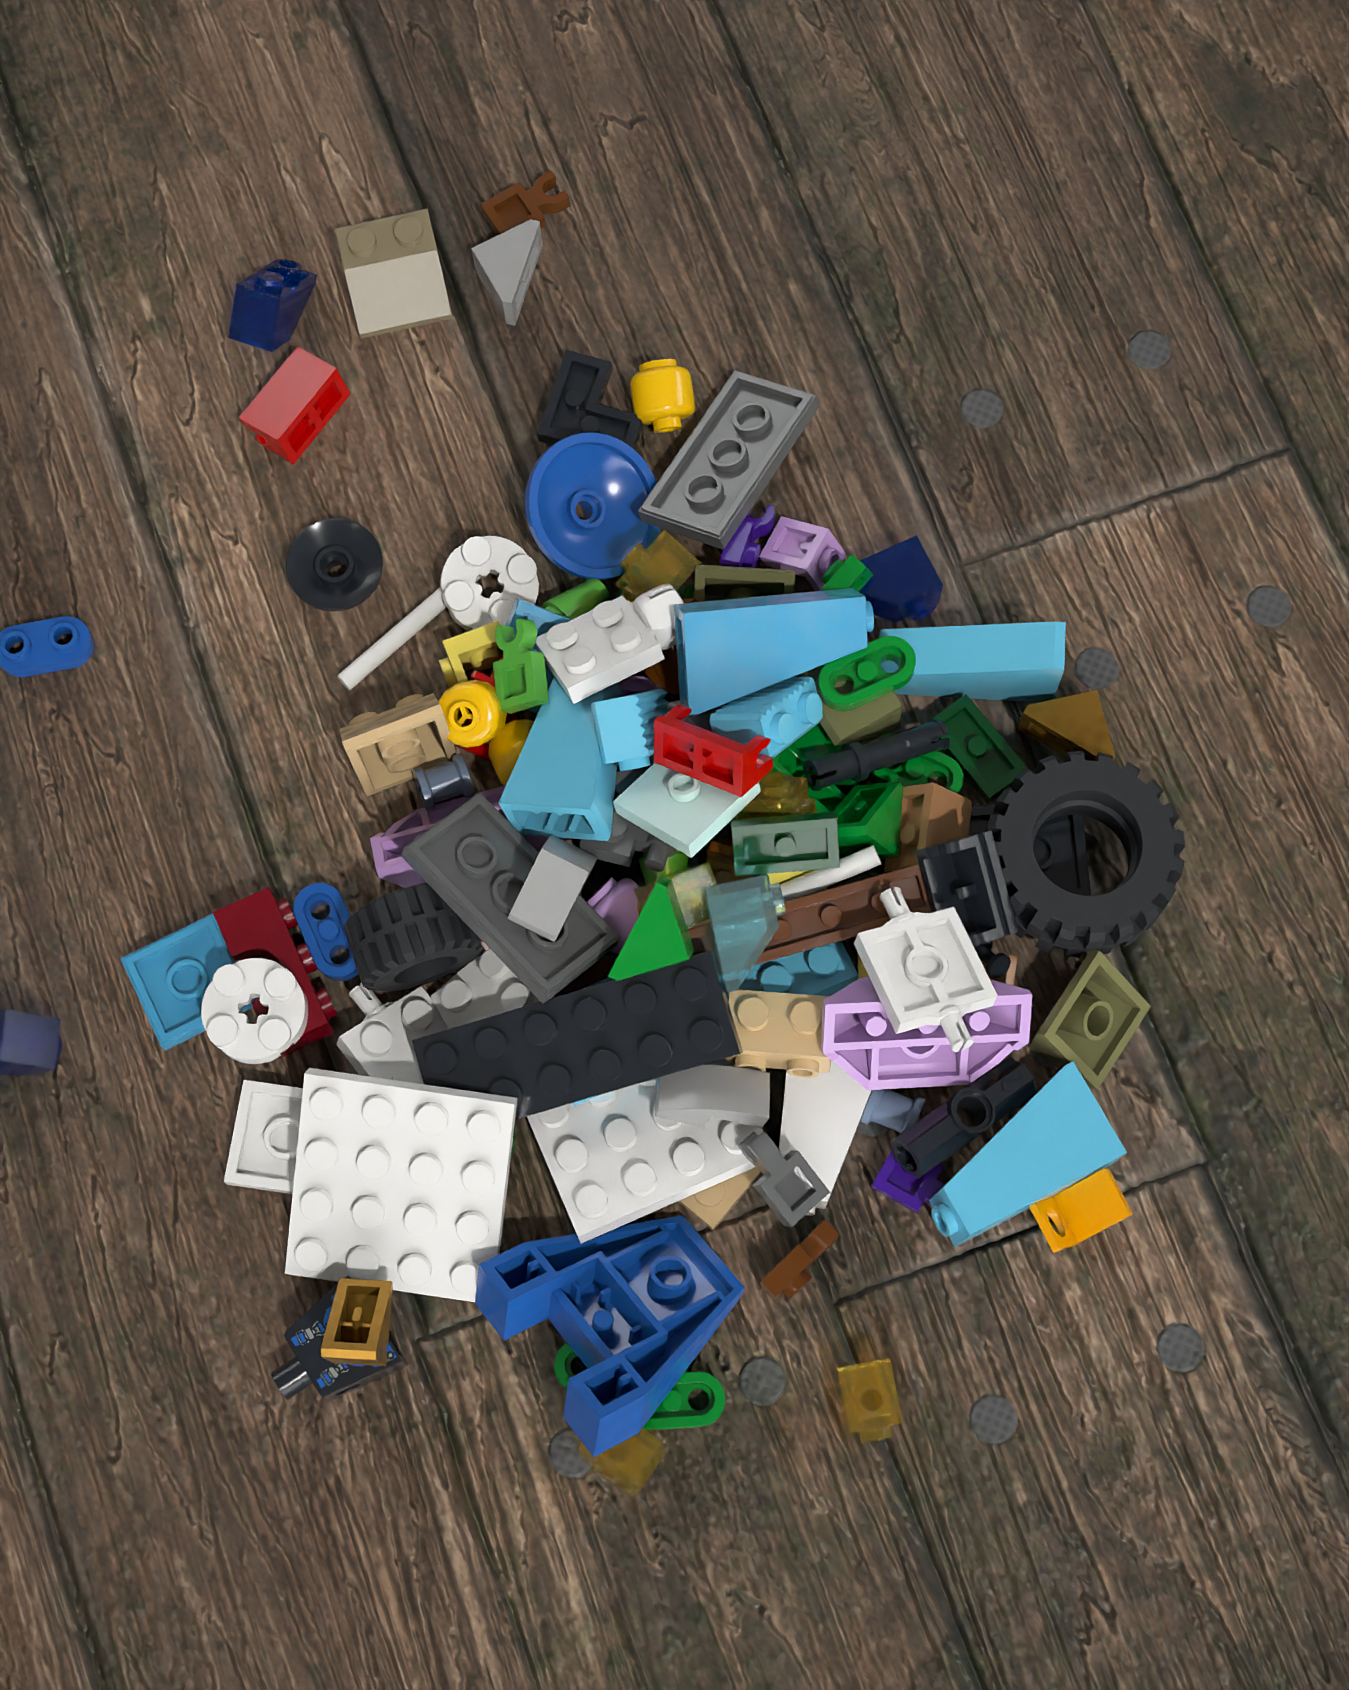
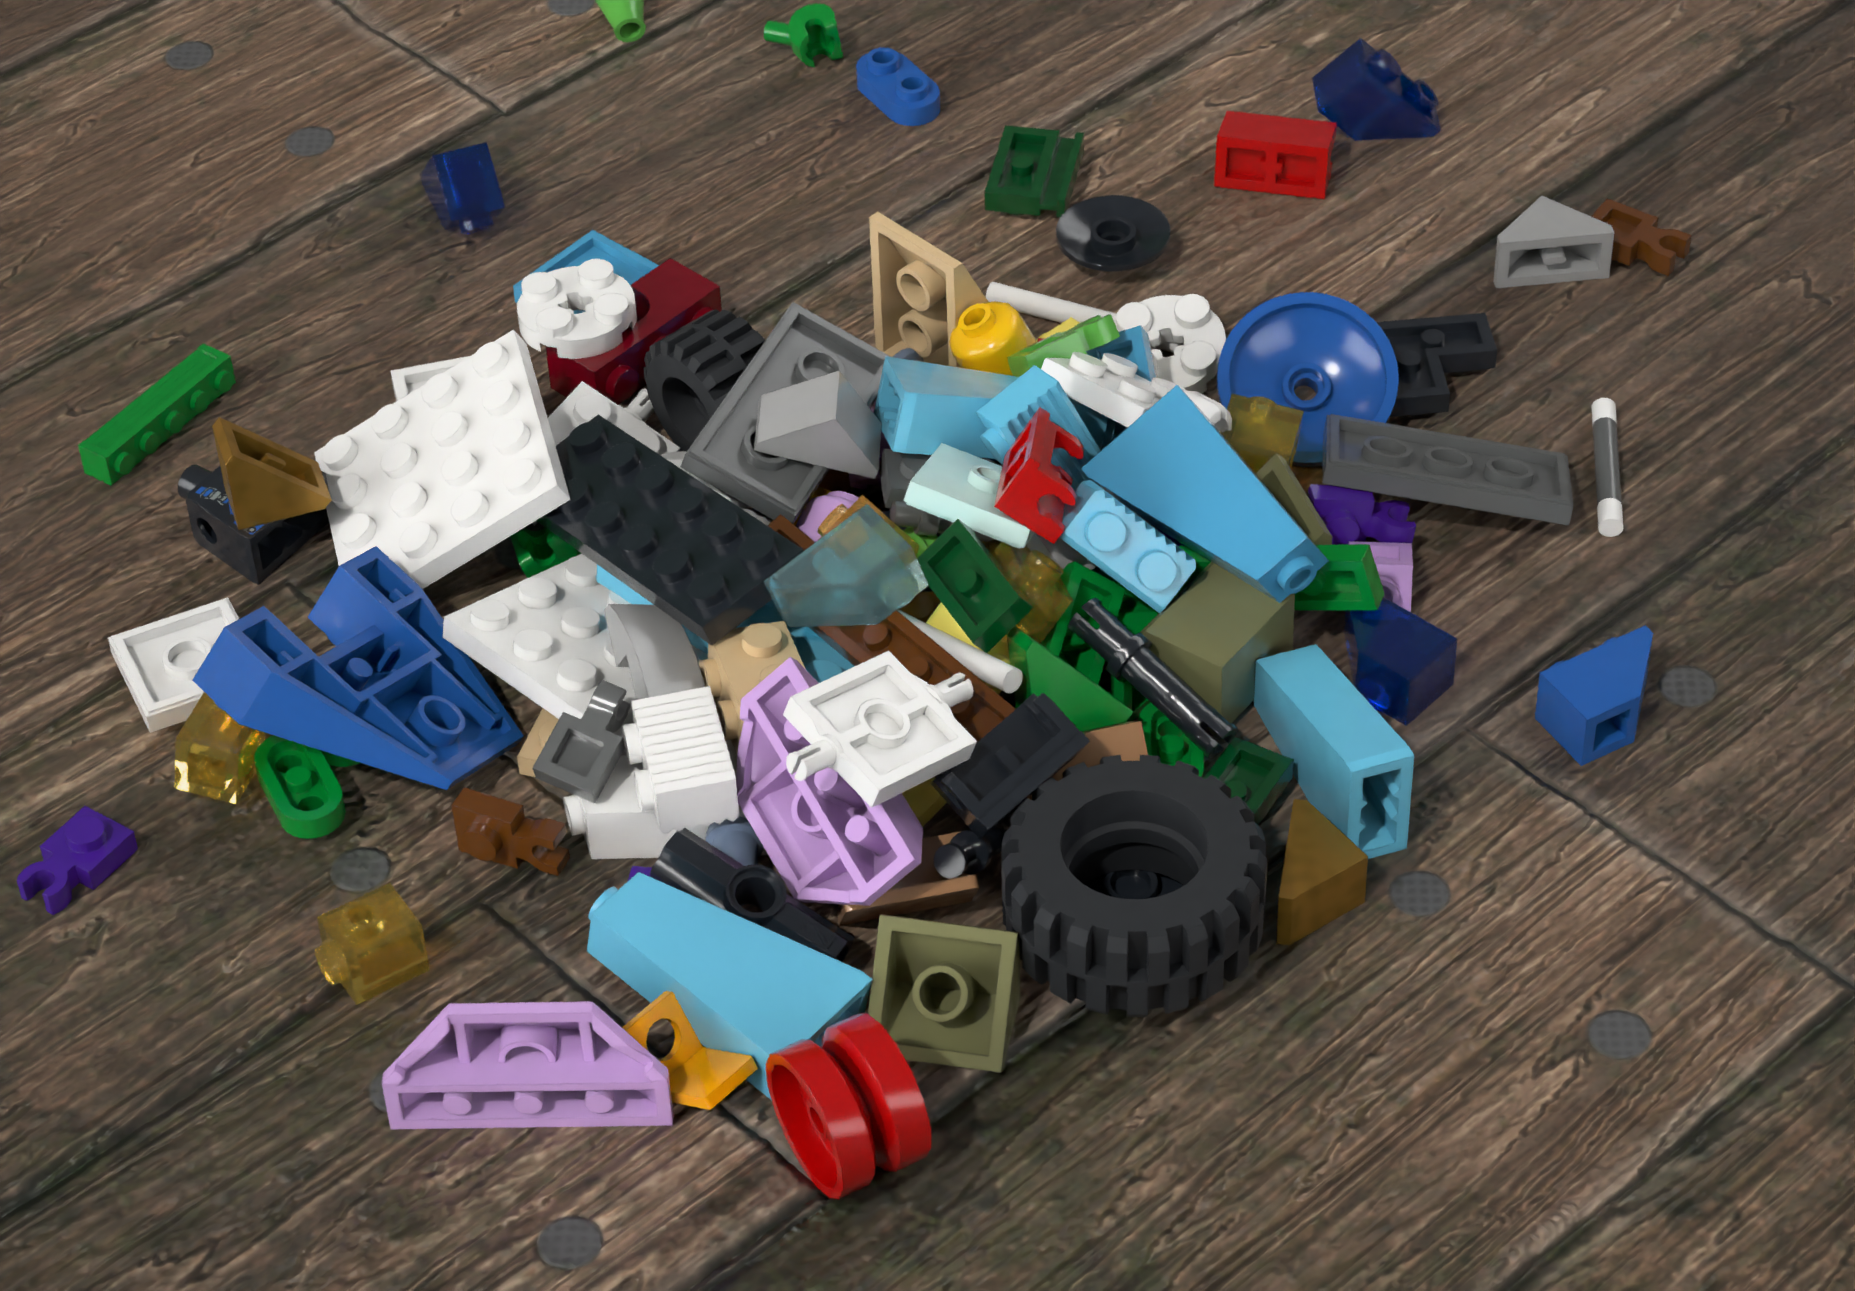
camera: 65 degrees right, 30 degrees down
slope [335,208,453,339] -> none
green slope [608,876,695,981] -> none
yellow head [630,359,696,433] -> none
green plate [818,636,916,712] -> none
none -> dark purple plate [17,806,138,915]
none -> green piece [78,343,236,486]
none -> white plate [108,598,239,733]
none -> lavender wedge [382,1001,674,1129]
none -> white brick [622,686,739,835]
none -> red wheel [766,1013,932,1199]
none -> dark green plate [984,125,1084,218]
none -> blue slope [1535,625,1653,766]
none -> bar [1591,398,1623,537]

